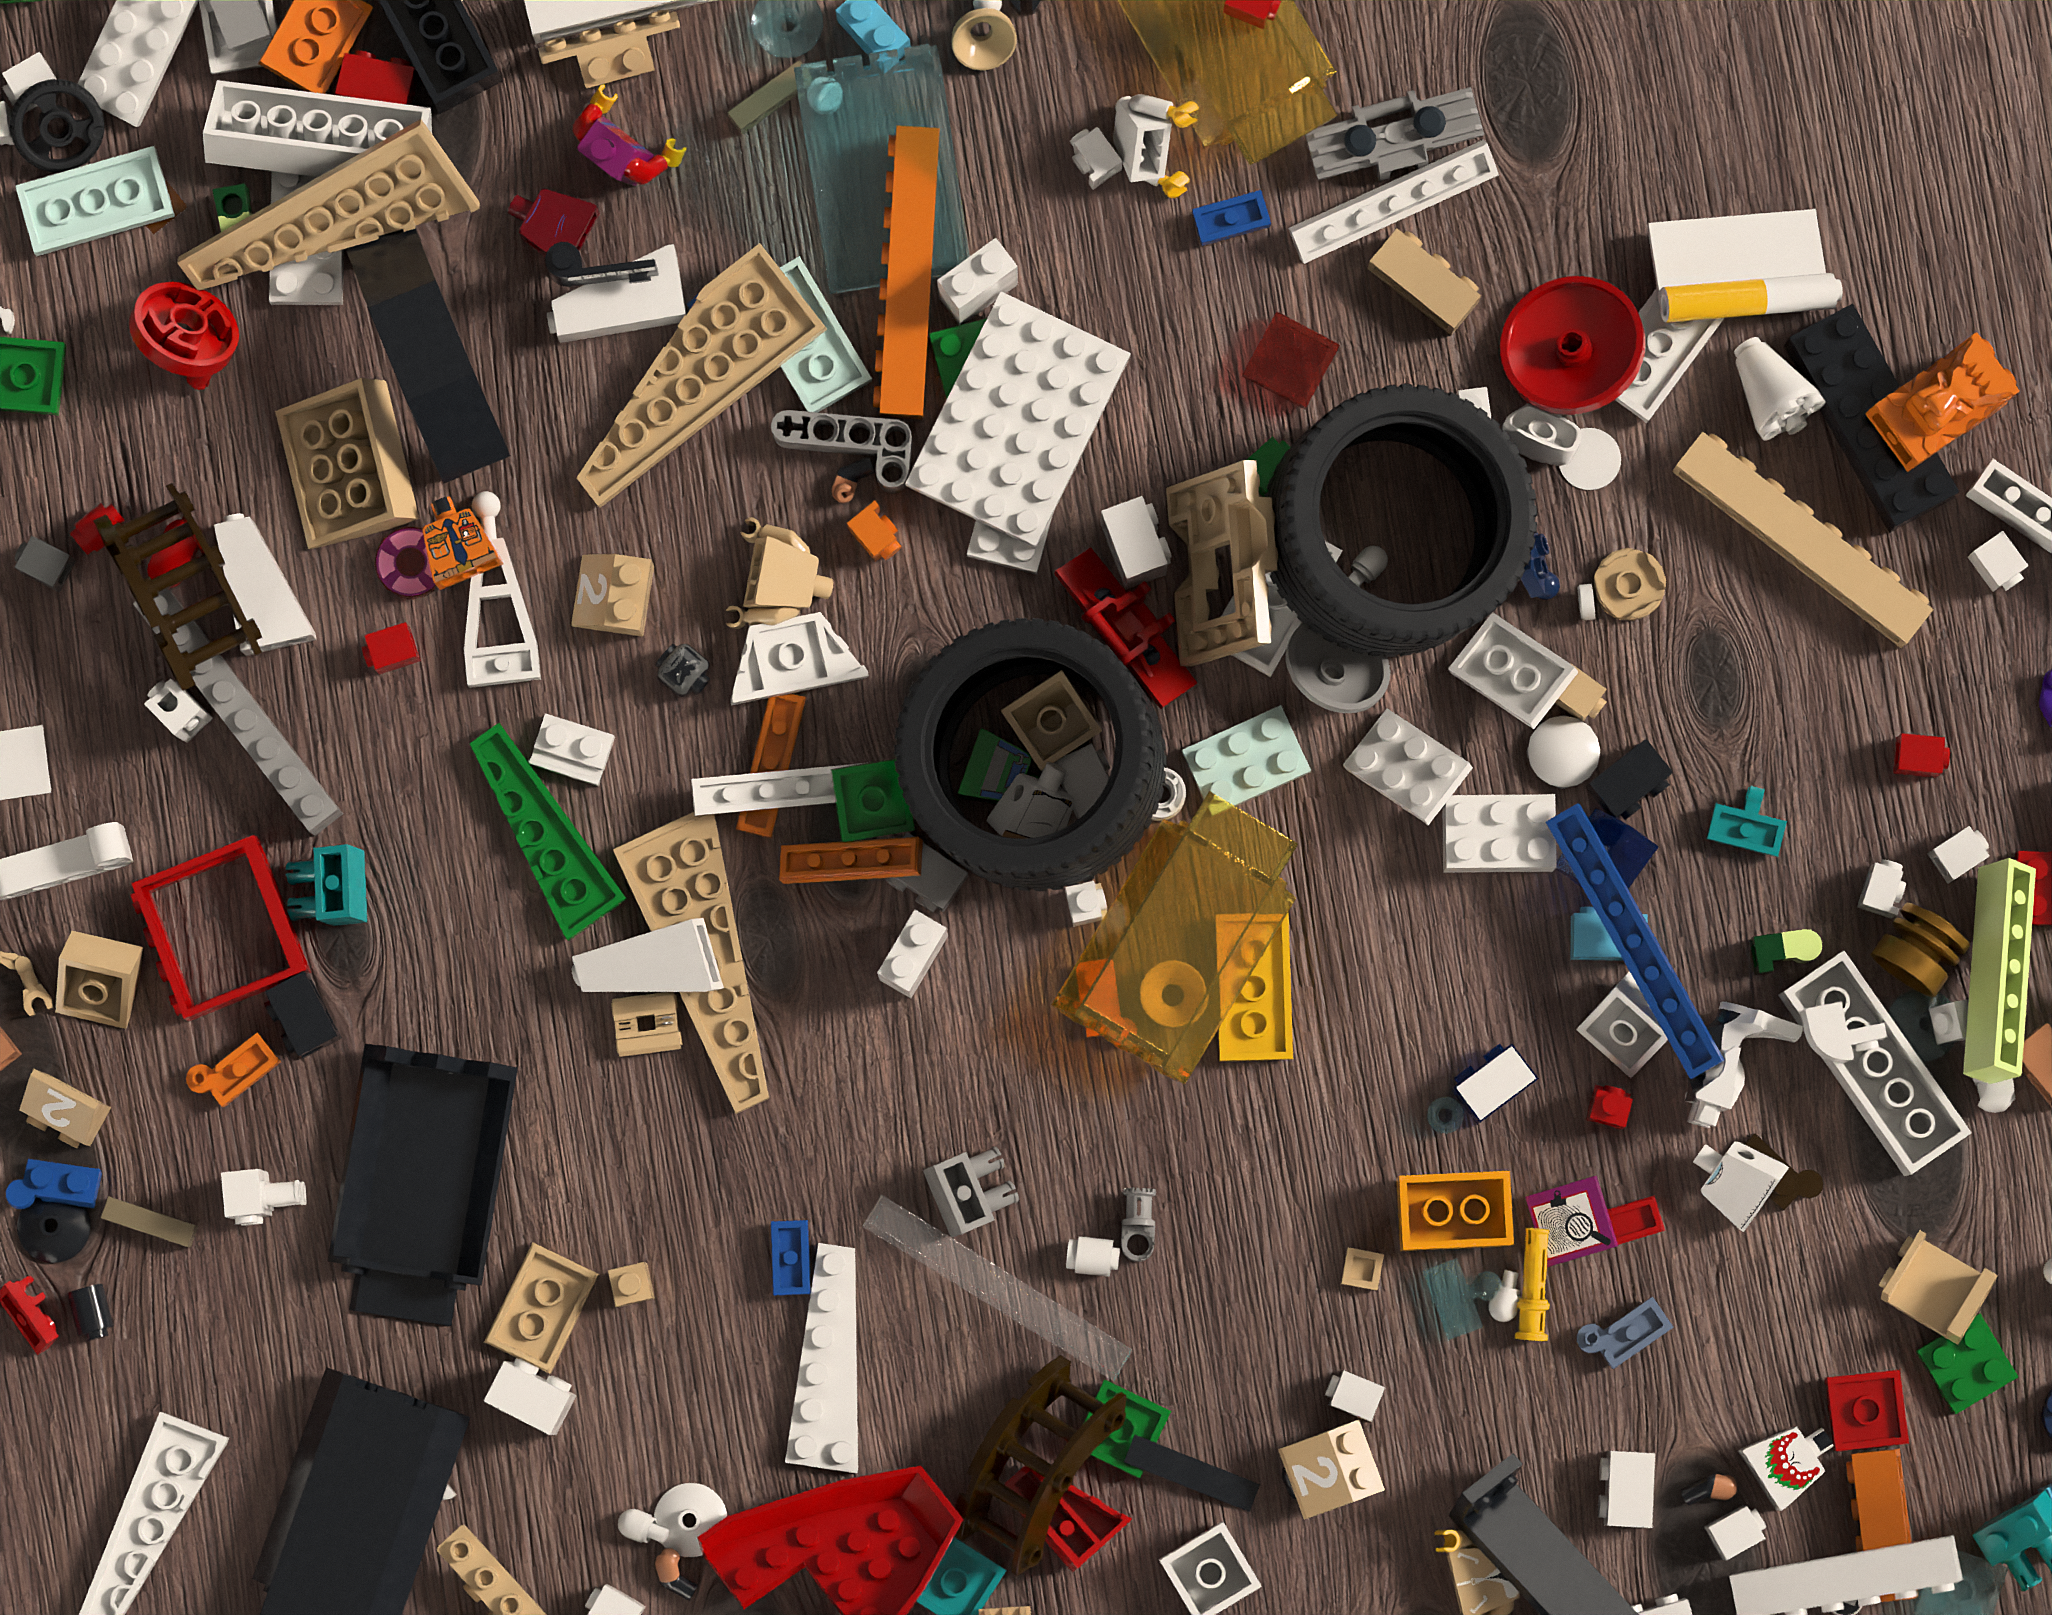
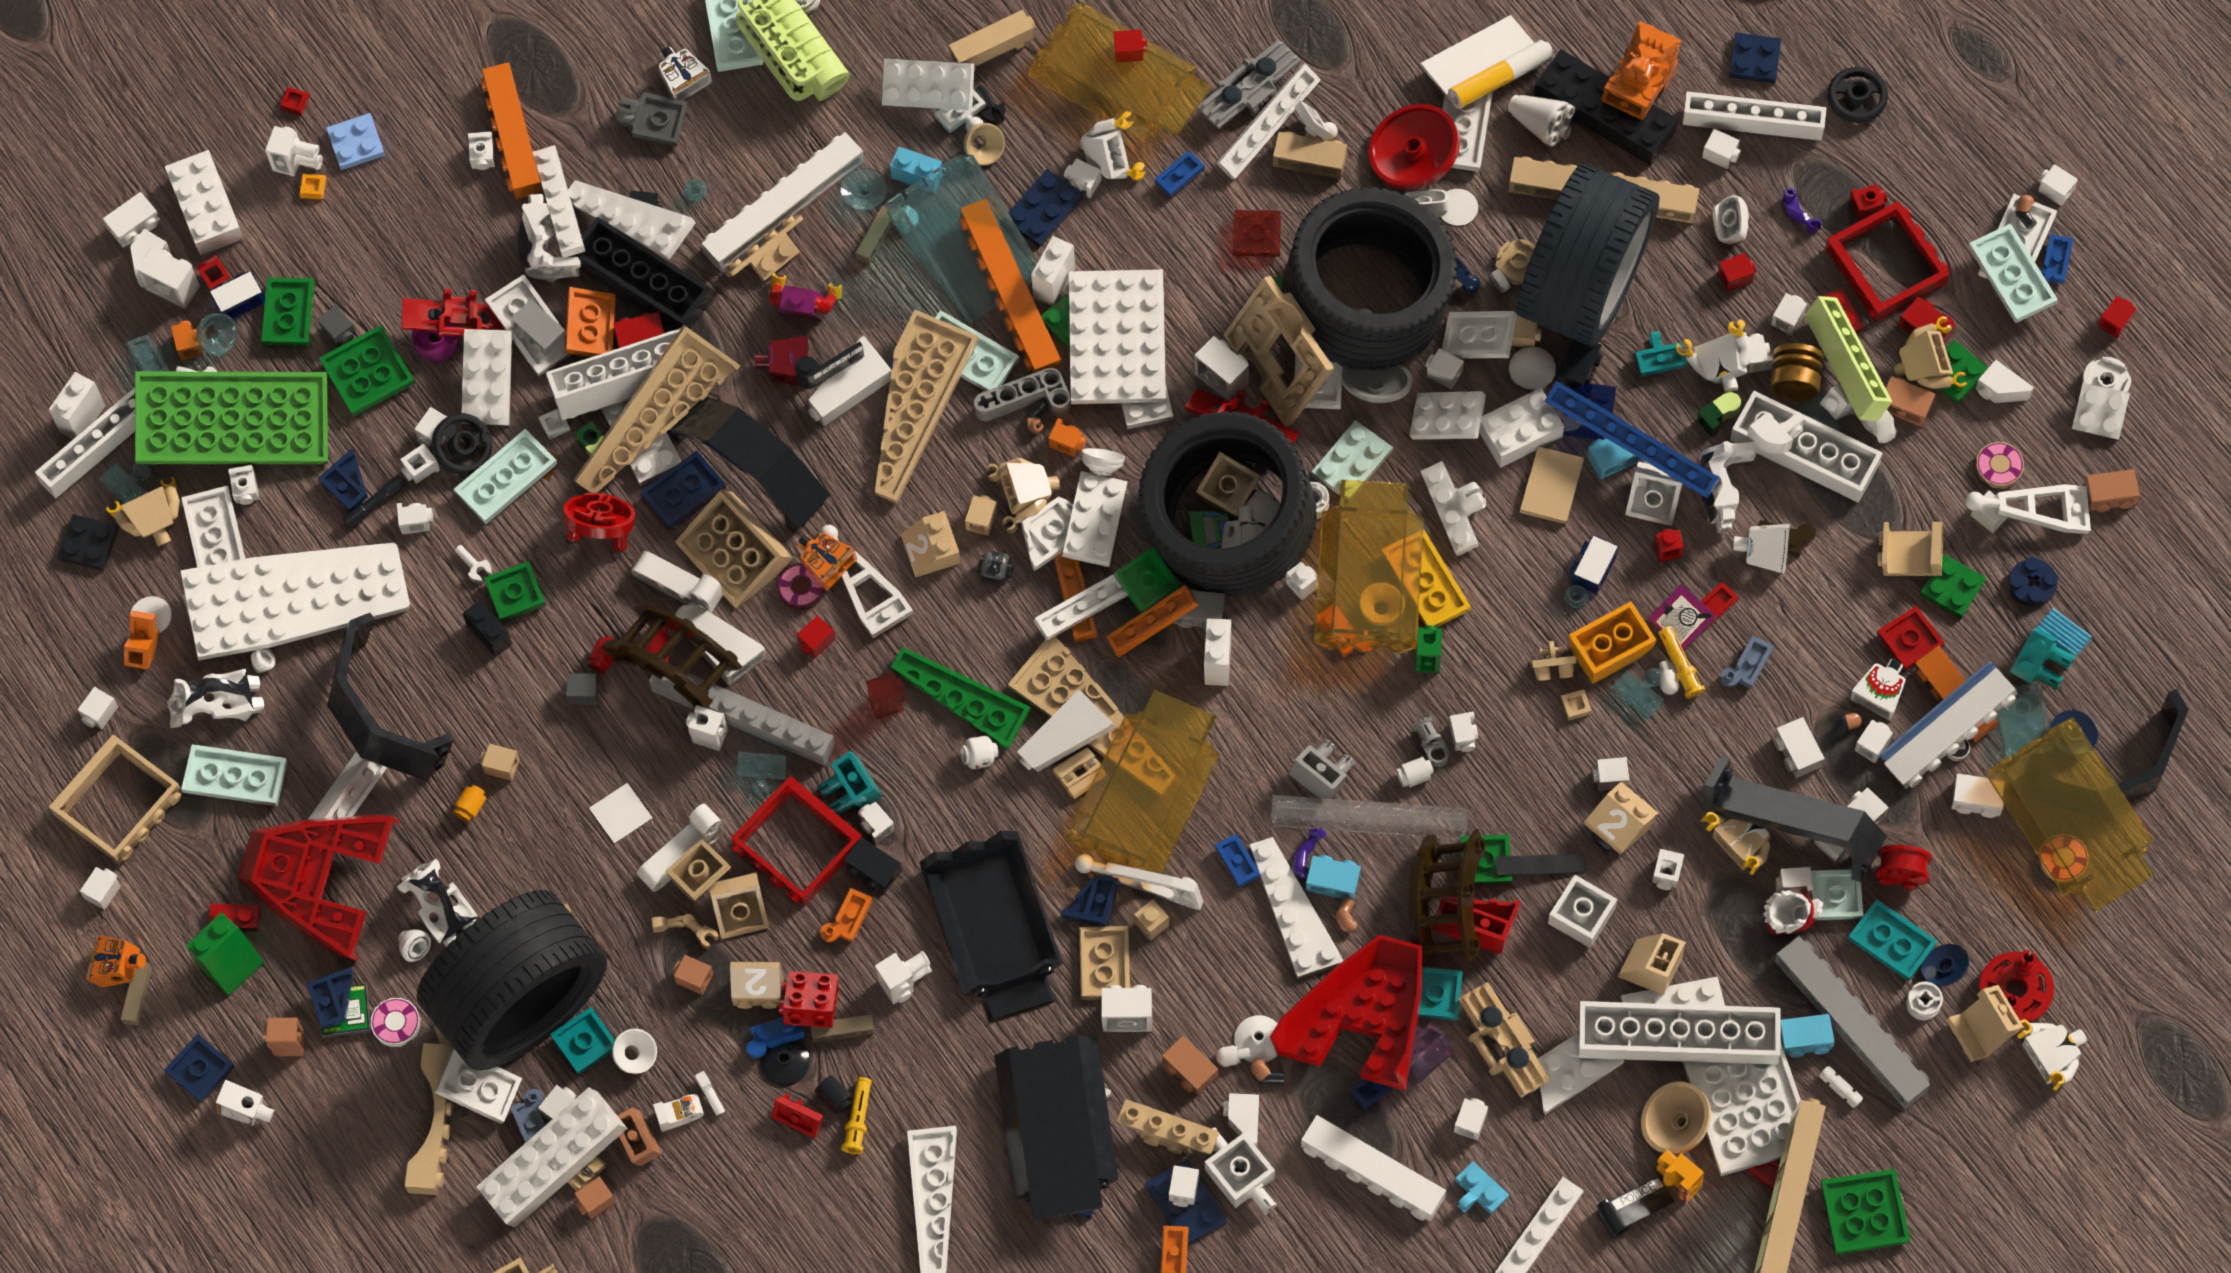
camera: 25 degrees left, 15 degrees down
white plate [529,713,615,787] -> none
none -> white tile [538,409,570,440]
none -> white beam [631,551,723,613]
none -> dark blue plate [640,451,726,529]
none -> tan slope [666,838,731,901]
none -> clear light blue plate [736,752,788,800]
none -> red brick [779,971,839,1028]
none -> yellow pin [841,1077,872,1154]
none -> white brick [858,802,895,845]
none -> clear red brick [866,672,906,720]
none -> white head [960,736,998,769]
none -> tan brick [965,495,997,536]
none -> dark blue plate [1003,169,1084,248]
none -> dark blue wing [1061,874,1120,926]
none -> white plate [1062,471,1128,567]
none -> clear yellow panel [1065,689,1220,874]
none -> white plate [1075,854,1203,910]
none -> white piece [1081,448,1125,476]
none -> nougat brick [1162,1036,1218,1096]
none -> dark purple arm [1292,828,1327,879]
none -> white plate [1295,100,1338,141]
none -> medium azure brick [1306,855,1361,901]
none -> nougat arm [1335,897,1357,934]
none -> green brick [1415,625,1442,673]
none -> white plate [1421,461,1486,556]
none -> white brick [1425,348,1464,390]
none -> white brick [1449,712,1478,752]
none -> black wheel [1517,163,1660,347]
none -> tan tile [1520,446,1584,524]
none -> tan hips [1530,641,1576,681]
none -> white brick [1652,849,1684,890]
none -> white torso [1676,320,1753,393]
none -> white piece [1713,195,1749,245]
none -> medium blue axle [1880,661,1996,762]

